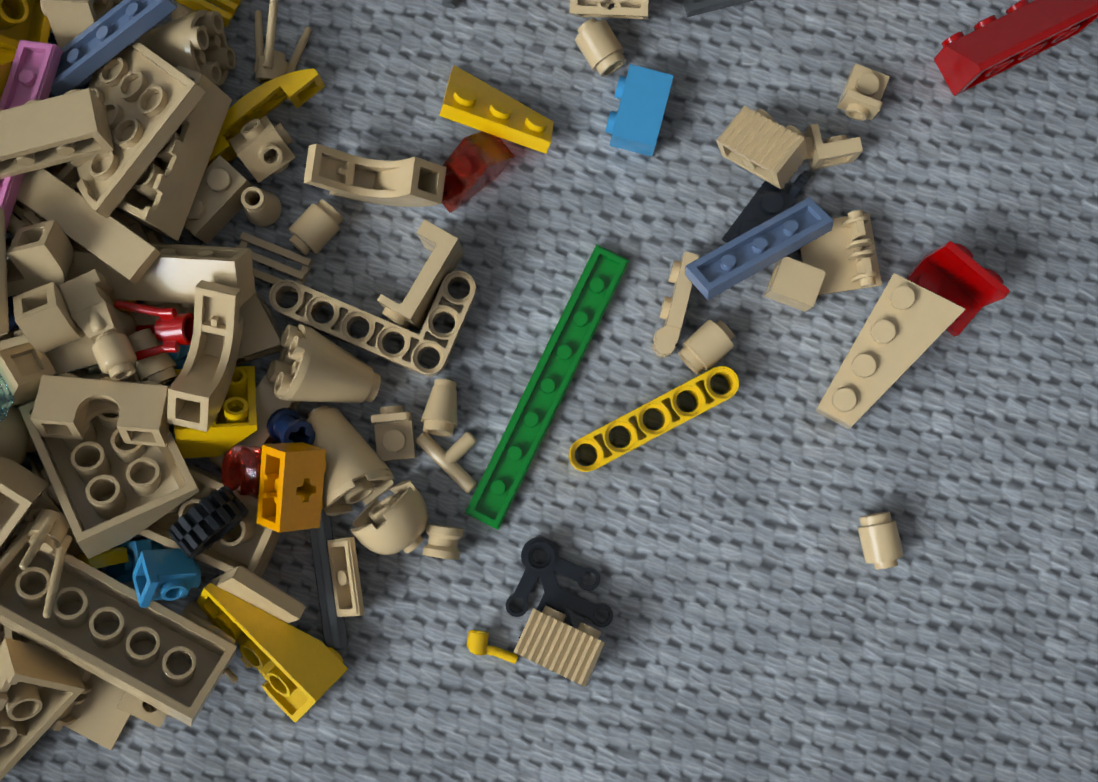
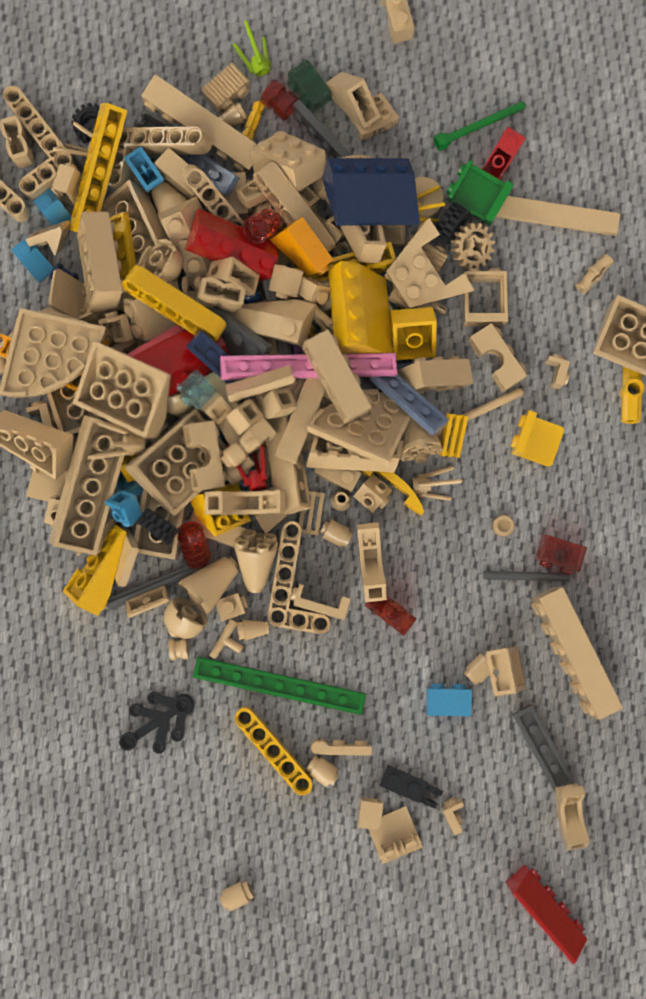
camera: 75 degrees right, 0 degrees up
light orange brick [256,442,326,533] -> none
dark blue bush [267,408,316,445] -> none
yellow wing [439,65,554,154] -> none
yellow hand [467,630,518,664] -> none
tan brick [513,605,606,687] -> none
sand blue plate [685,197,834,300] -> none
tan brick [716,106,808,189] -> none
tan wedge [816,273,965,429] -> none
tan bracket [837,63,890,121] -> none
red bracket [906,241,1010,337] -> none

